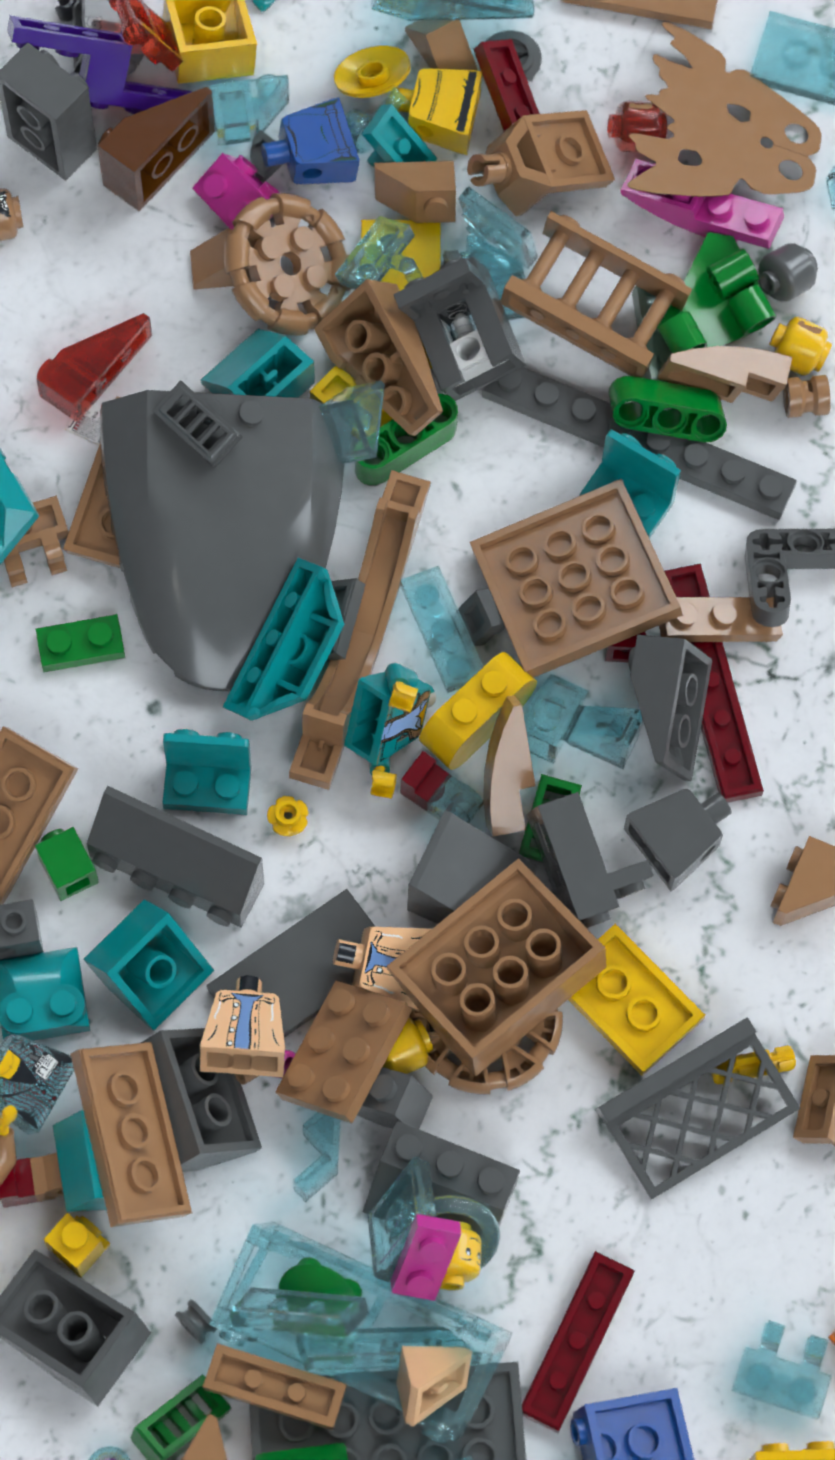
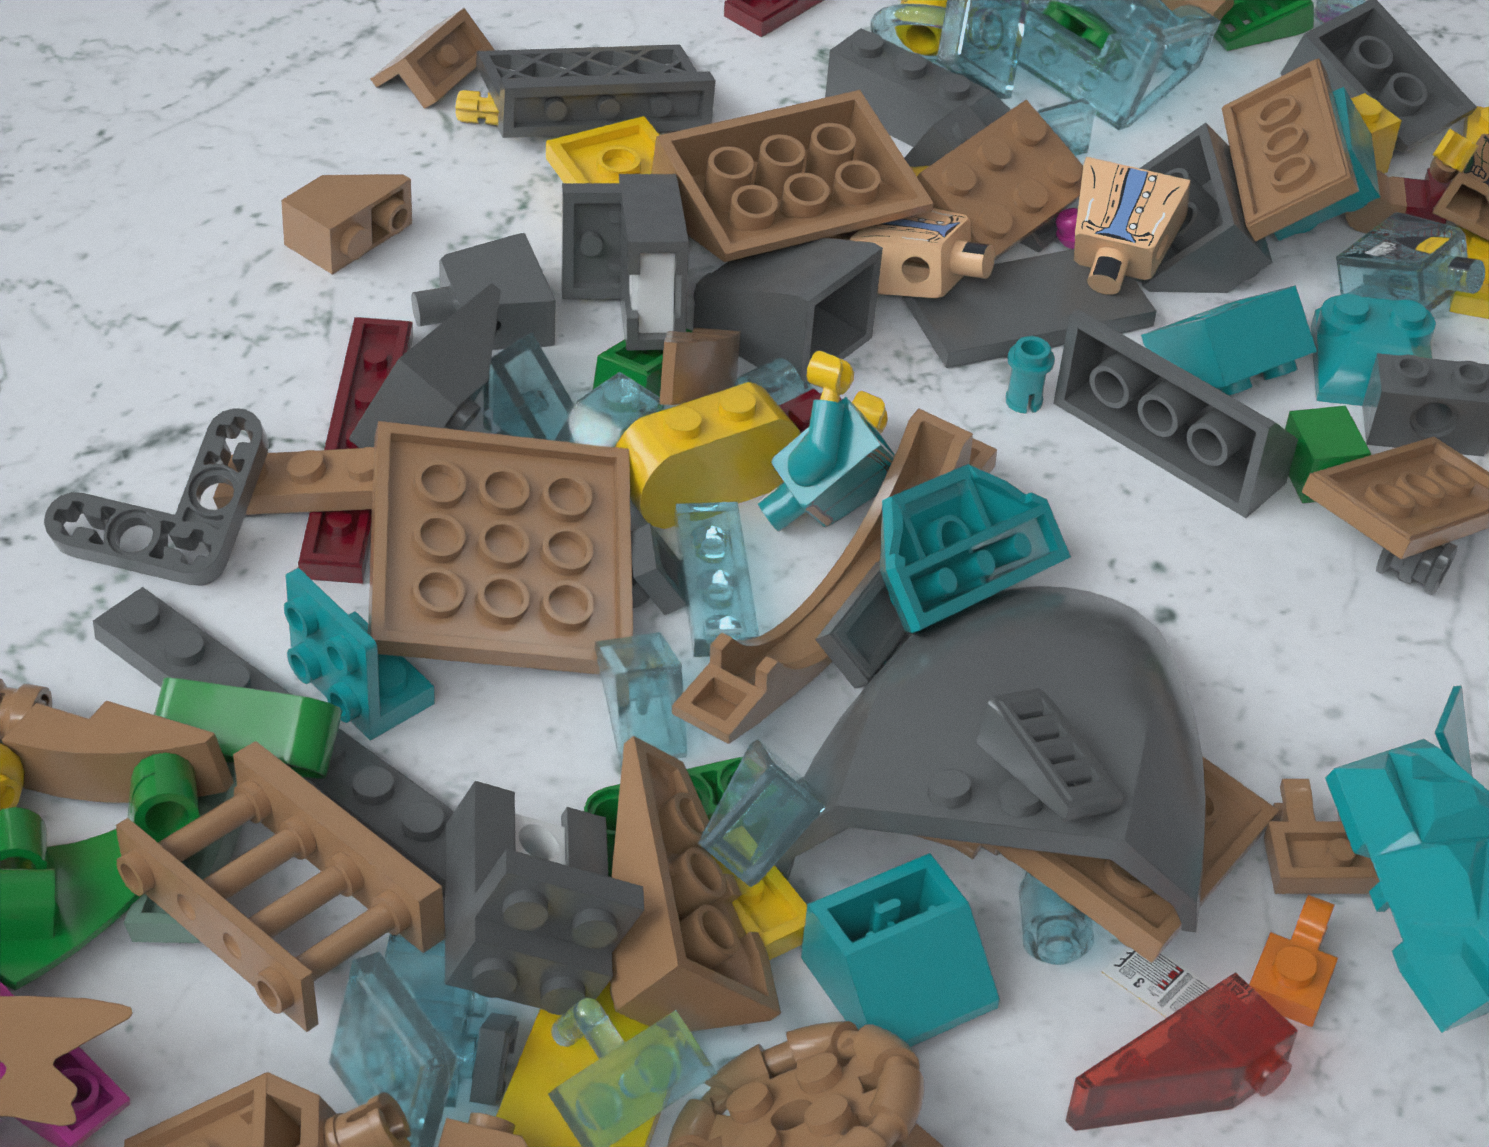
camera: 165 degrees left, 25 degrees down
green plate [35,614,125,673] -> none
teal bracket [162,729,252,815] -> none
dark grey bush [175,1299,218,1345] -> none
yellow plate [267,796,309,836] -> none
none -> clear light blue slope [595,632,687,767]
none -> teal pin [1005,336,1055,414]
none -> orange plate [1244,895,1338,1027]

